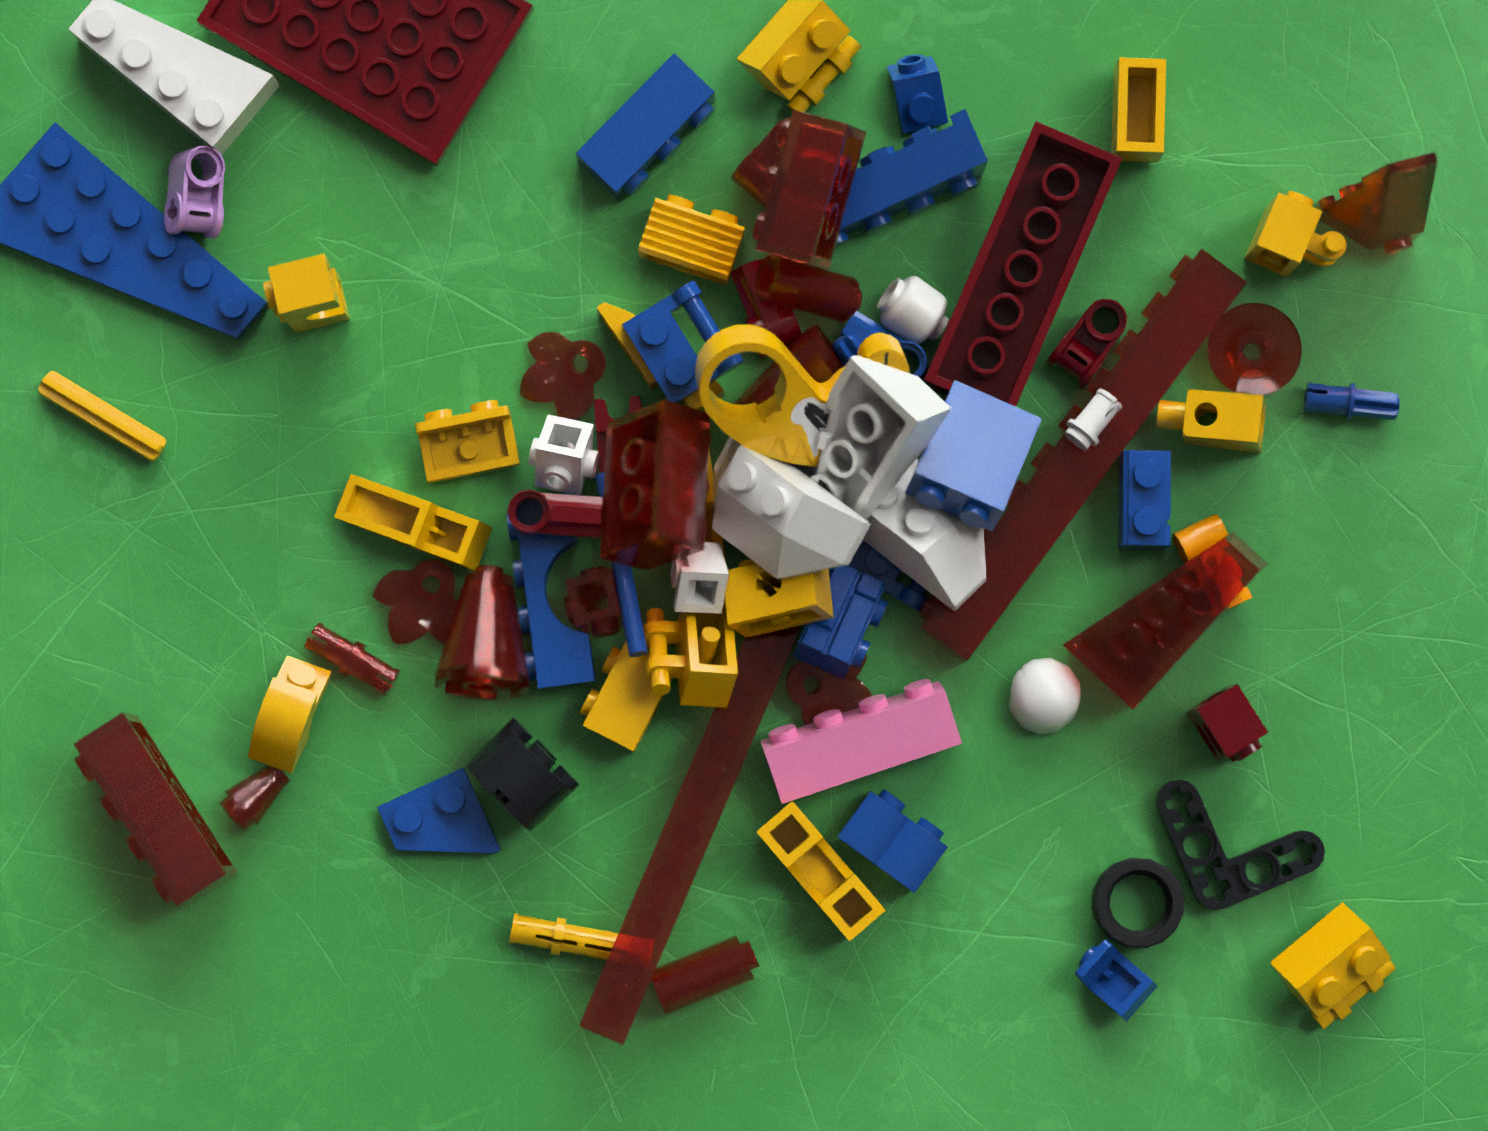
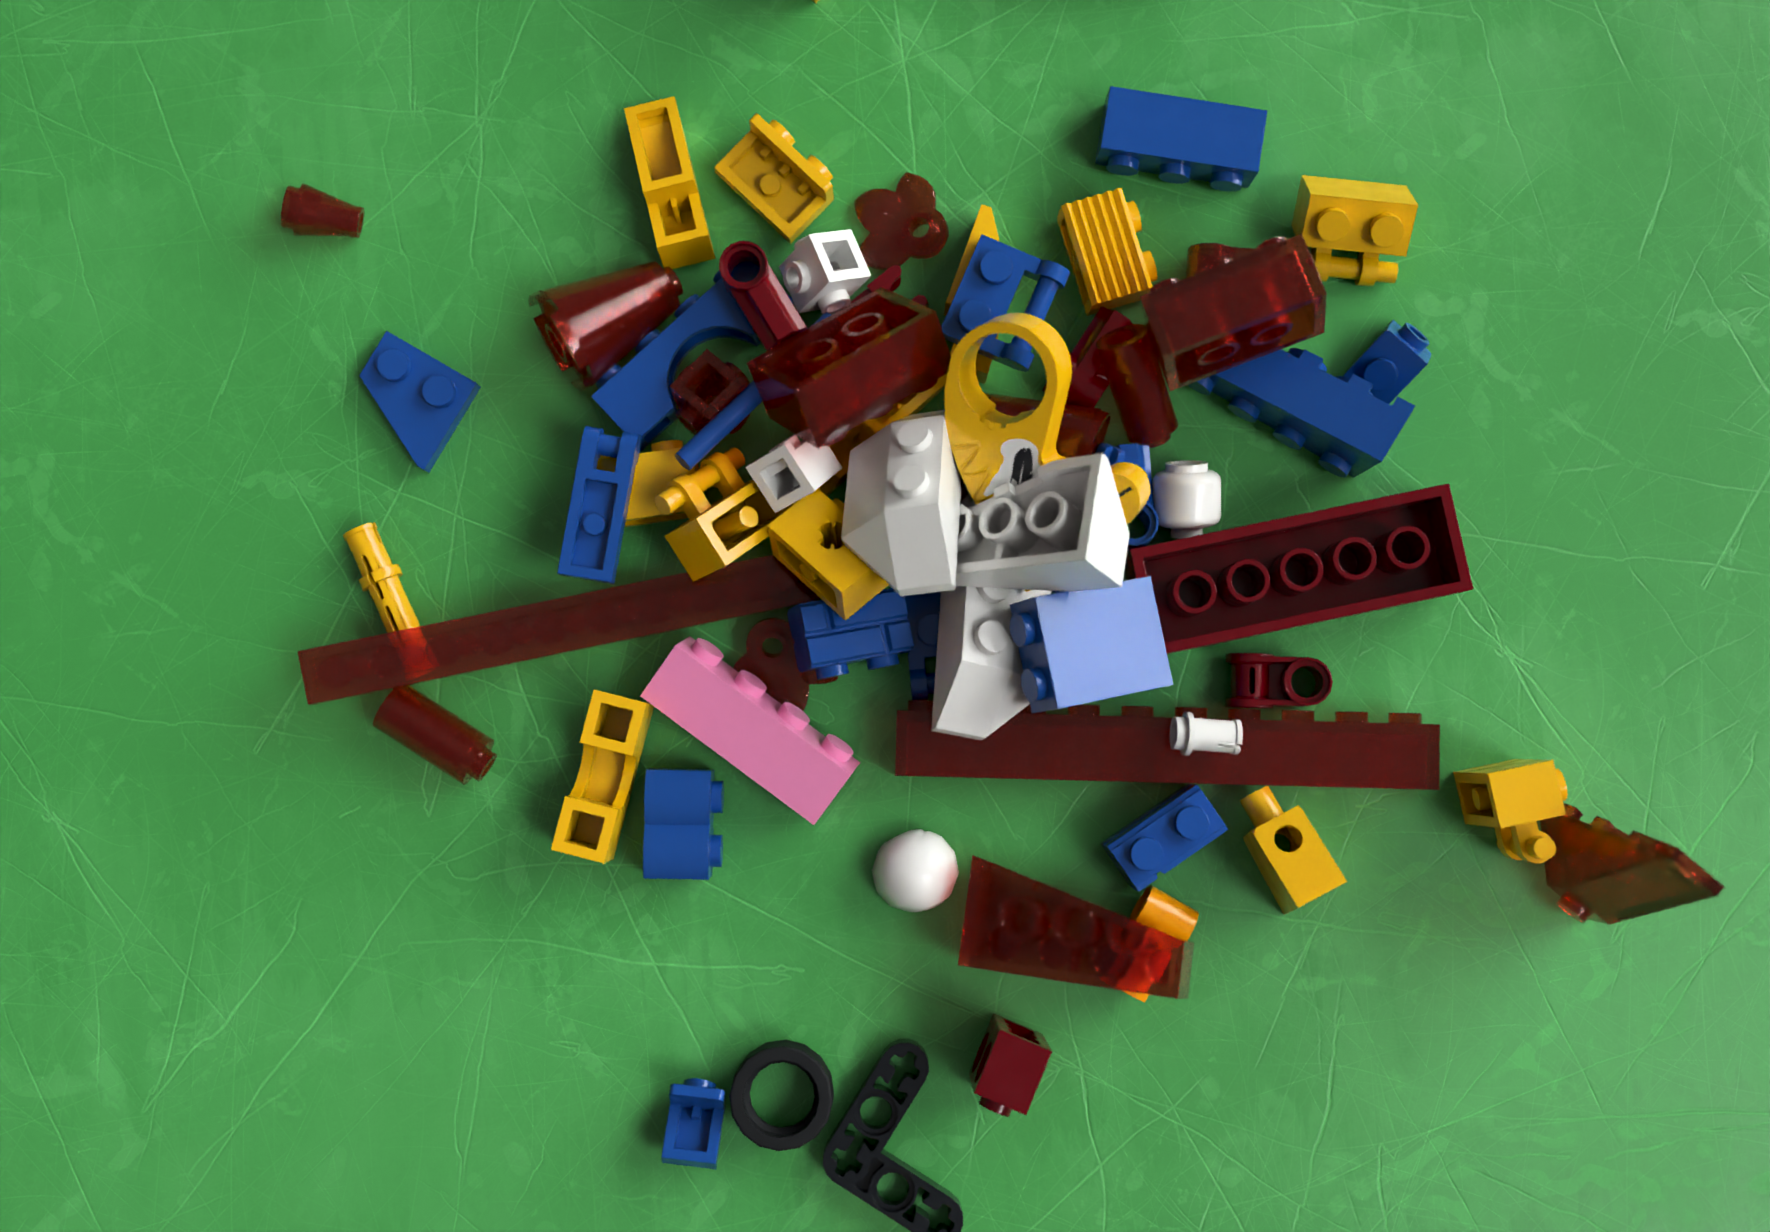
camera: 55 degrees right, 0 degrees up
clear red brick [74,712,239,906] -> none
yellow brick [248,655,331,773] -> none
clear red pin [304,622,400,696] -> none
clear red plate [373,559,463,646] -> none
black brick [466,717,580,831] -> none
yellow brick [1111,57,1166,162] -> none
clear red dish [1207,303,1302,396] -> none
blue axle [1304,382,1400,421] -> none
none -> blue plate [557,426,641,584]

